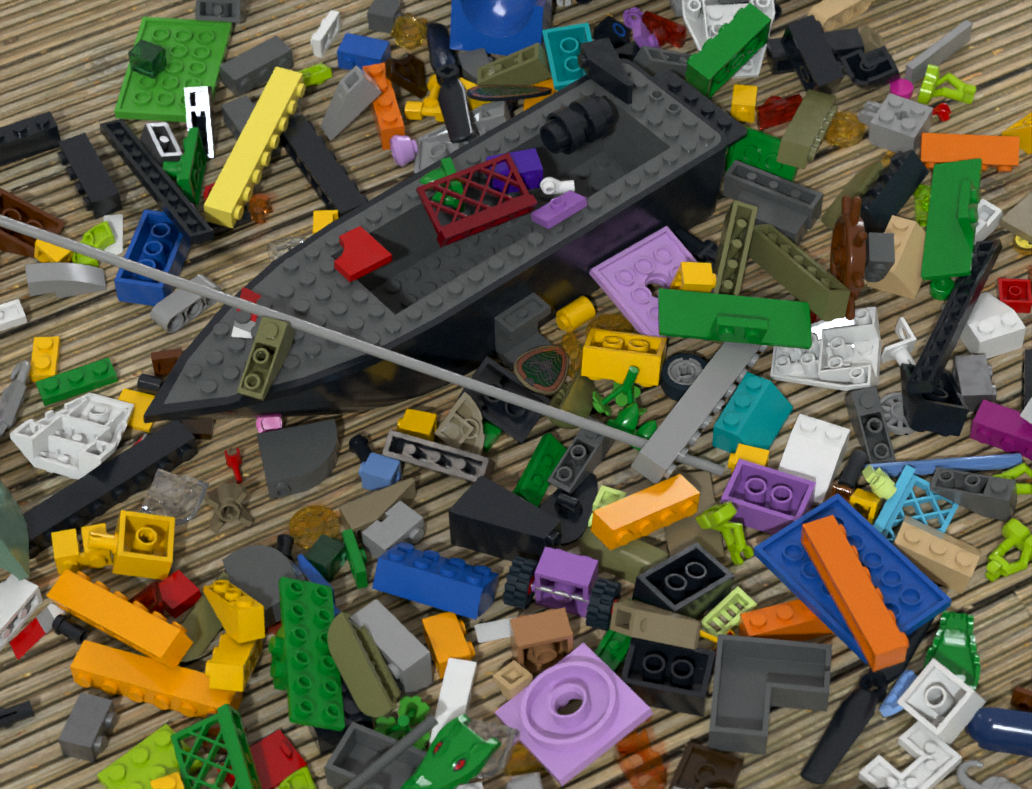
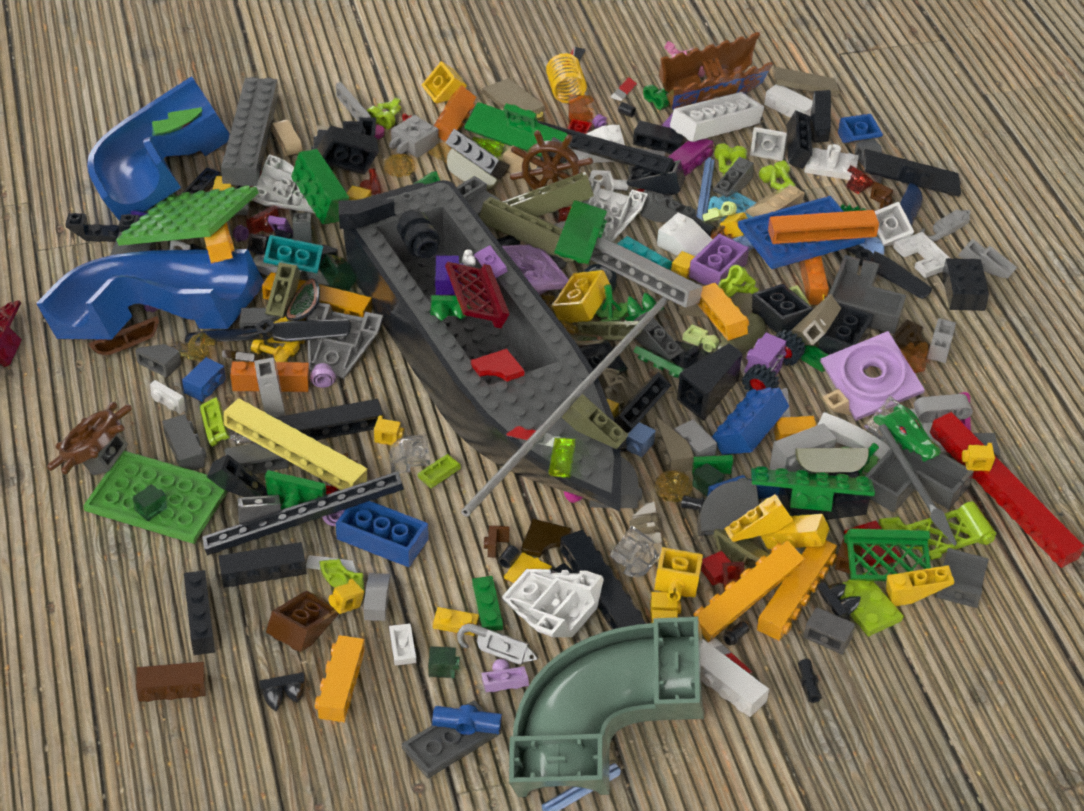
camera: 80 degrees left, 5 degrees down
light grey beam [150,274,222,333] -> none
red hand [224,448,243,484] -> none
medium nougat brick [510,607,573,675] -> none
yellow brick [669,262,716,293] -> none
olive brick [776,89,838,169] -> none
none -> clear neon green plate [549,437,576,478]
none -> black tile [817,582,861,621]

